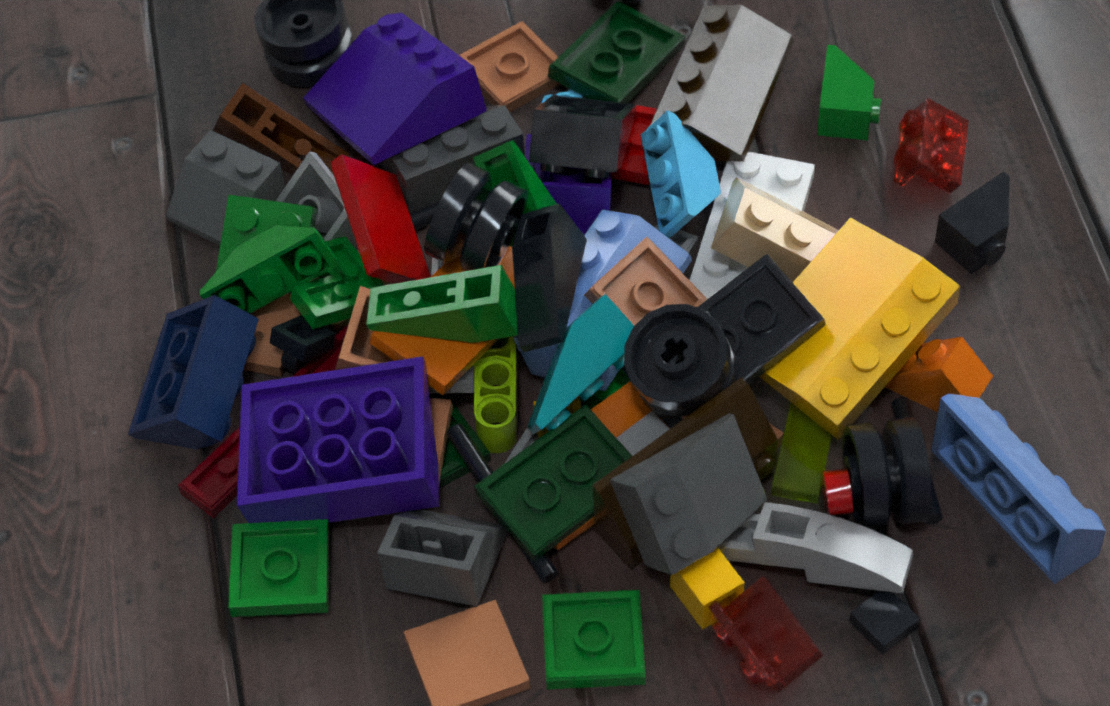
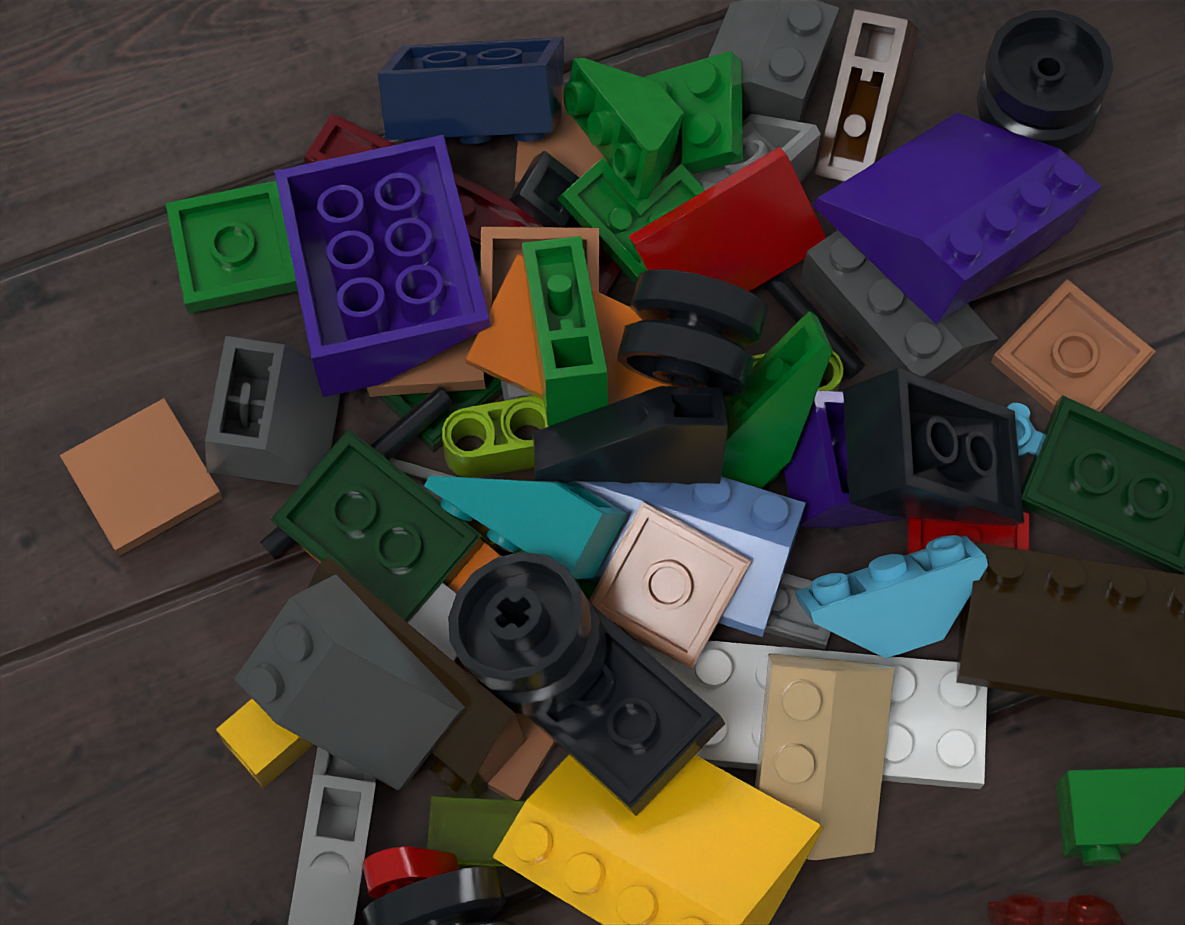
camera: 75 degrees right, 15 degrees up
green tile [542,590,646,690] -> none
clear red bracket [709,576,824,692] -> none

